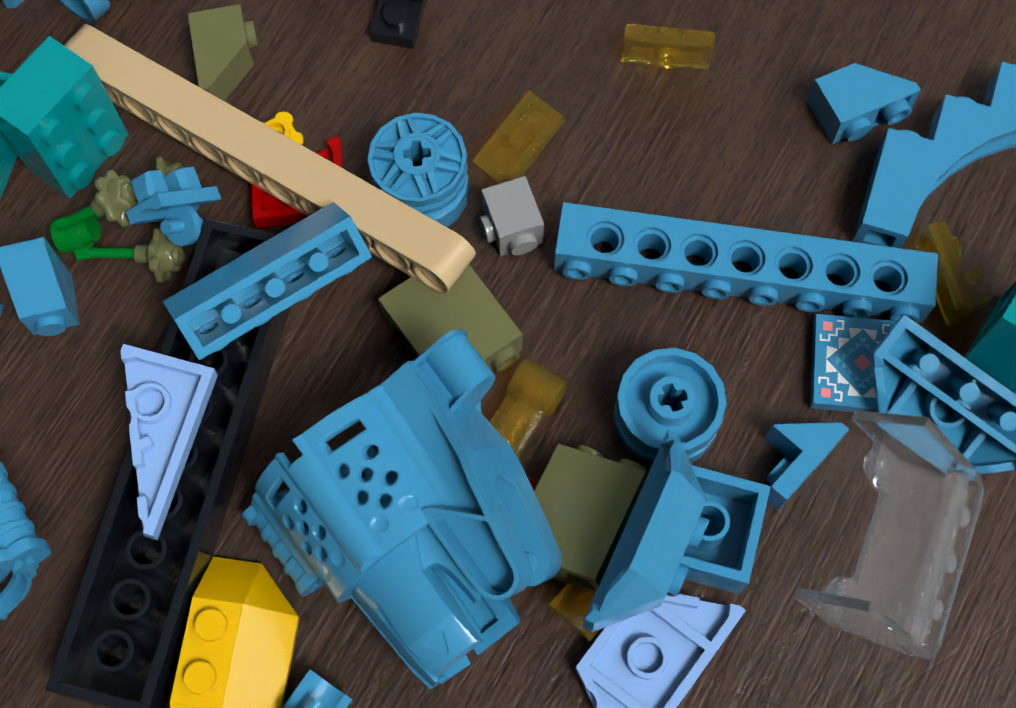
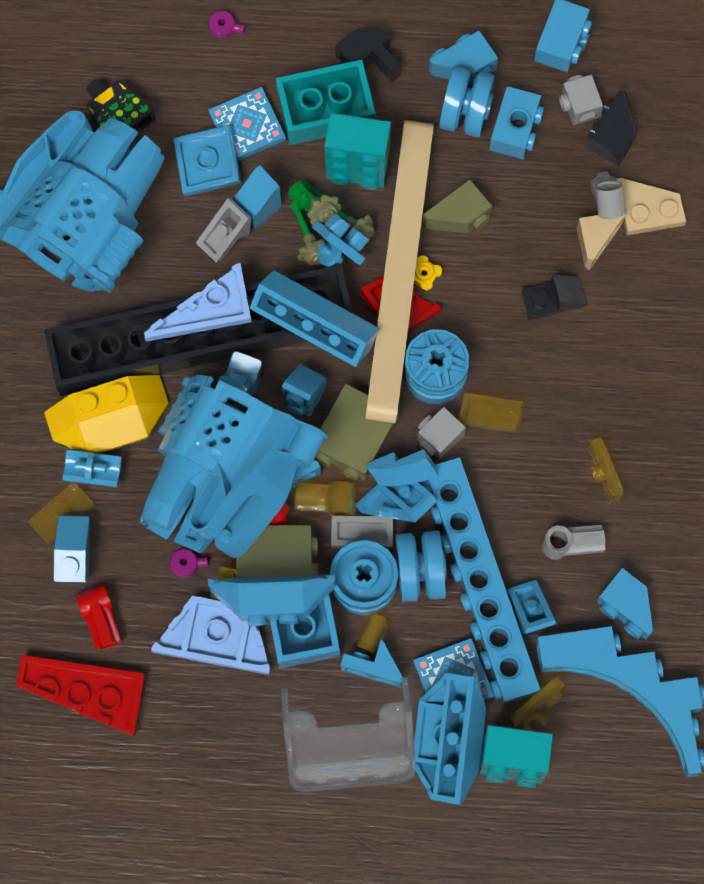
camera: 65 degrees right, 5 degrees up
none -> magenta piece [169,549,208,578]
none -> light grey slope [196,198,251,263]
none -> dark azure slope [217,351,262,395]
none -> dark azure slope [282,364,327,416]
none -> light grey tile [331,516,393,549]
none -> dark azure wing [355,483,437,522]
none -> clear yellow pin [355,612,388,654]
none -> dark azure slope [366,449,438,486]
none -> dark azure wheel [395,531,447,603]
none -> dark azure slope [507,580,556,635]
none -> light grey piece [541,525,605,560]

